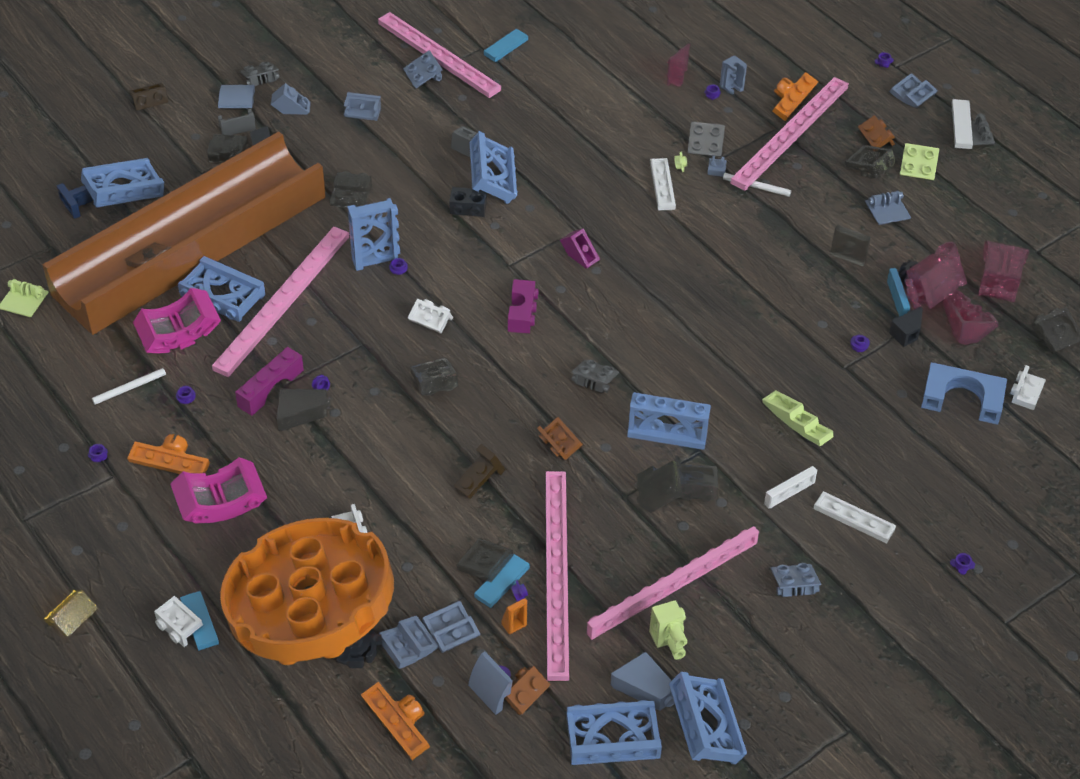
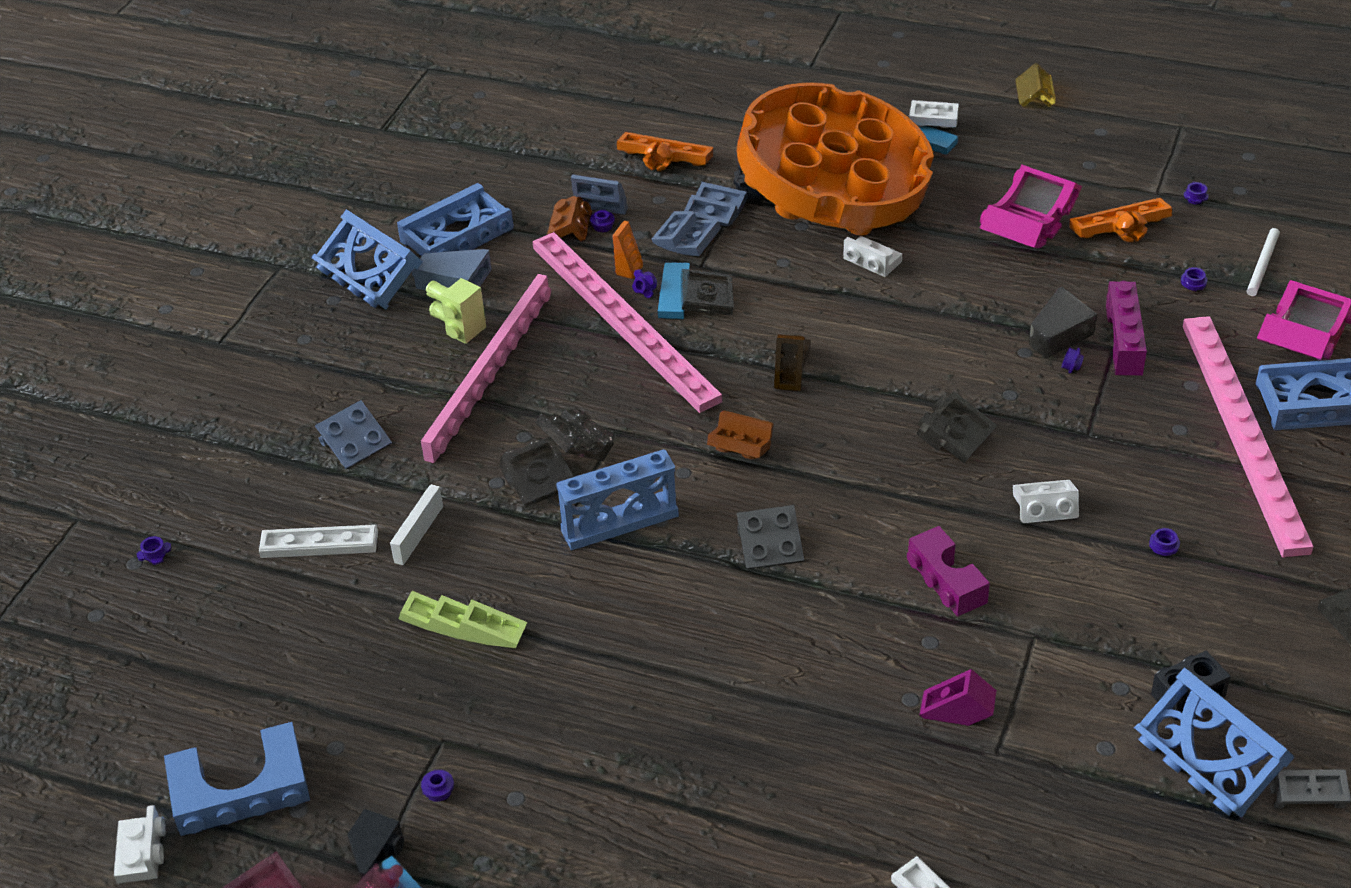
camera: 150 degrees right, 5 degrees down
medium blue fence [347,198,400,271] -> none

